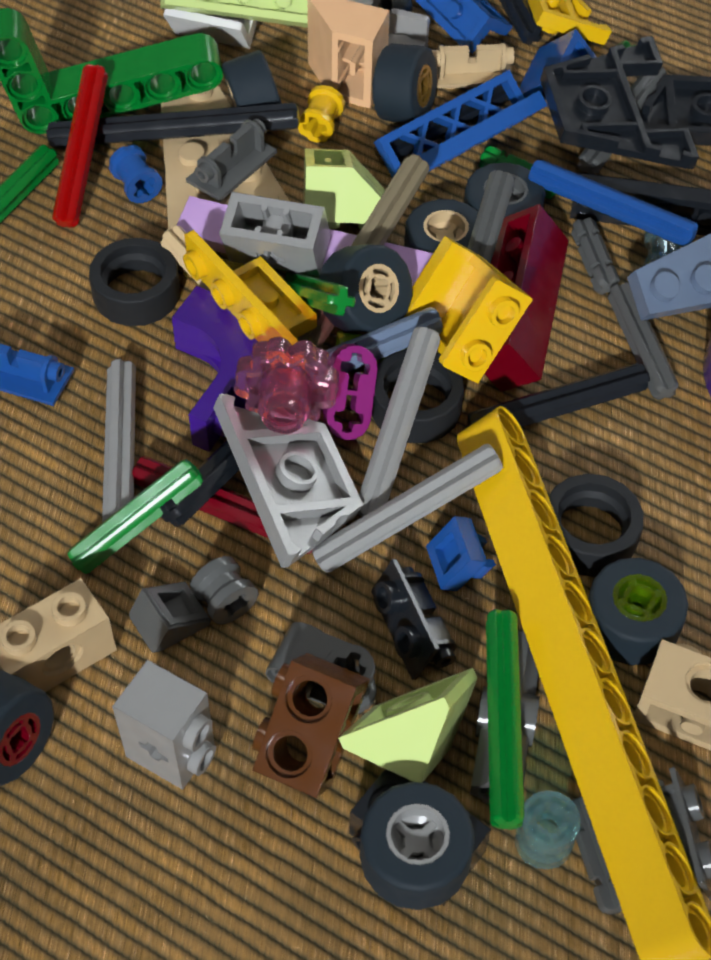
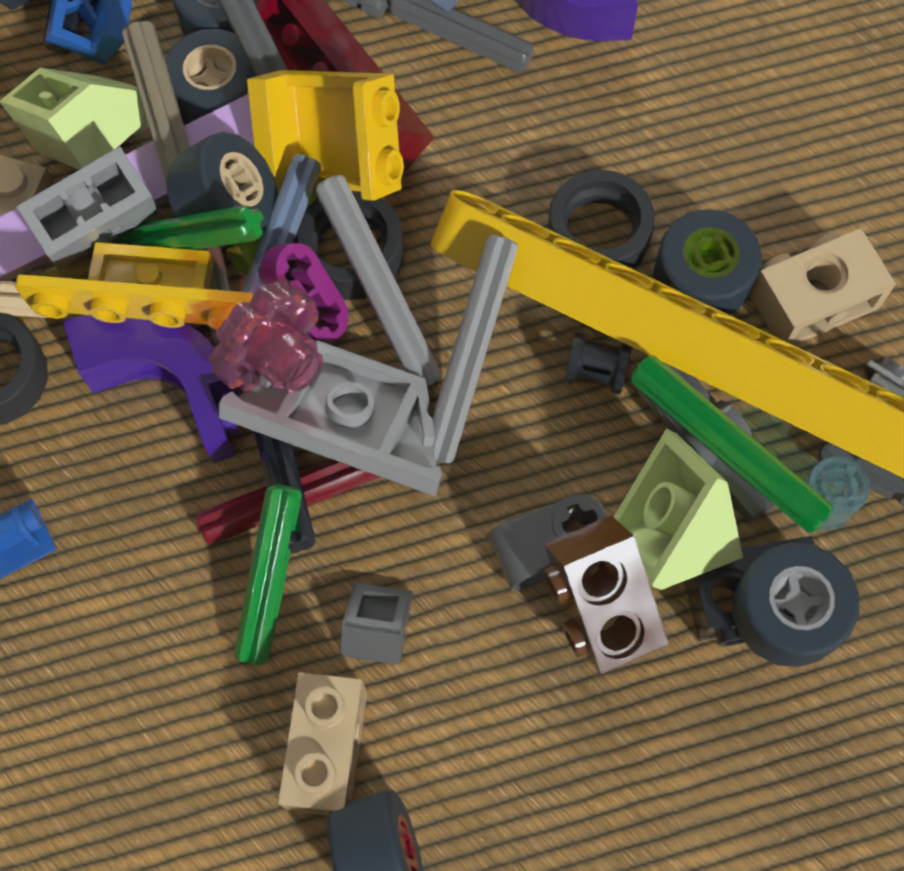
camera: 45 degrees left, 15 degrees up
light grey axle [102,358,136,522] -> none
light grey brick [112,660,216,790] -> none
dark grey wheel [190,556,259,625] -> none
black hinge [371,559,457,680] -> none
blue tile [426,516,496,591] -> none
black axle [467,363,650,427] -> none
none -> black bush [564,332,632,394]

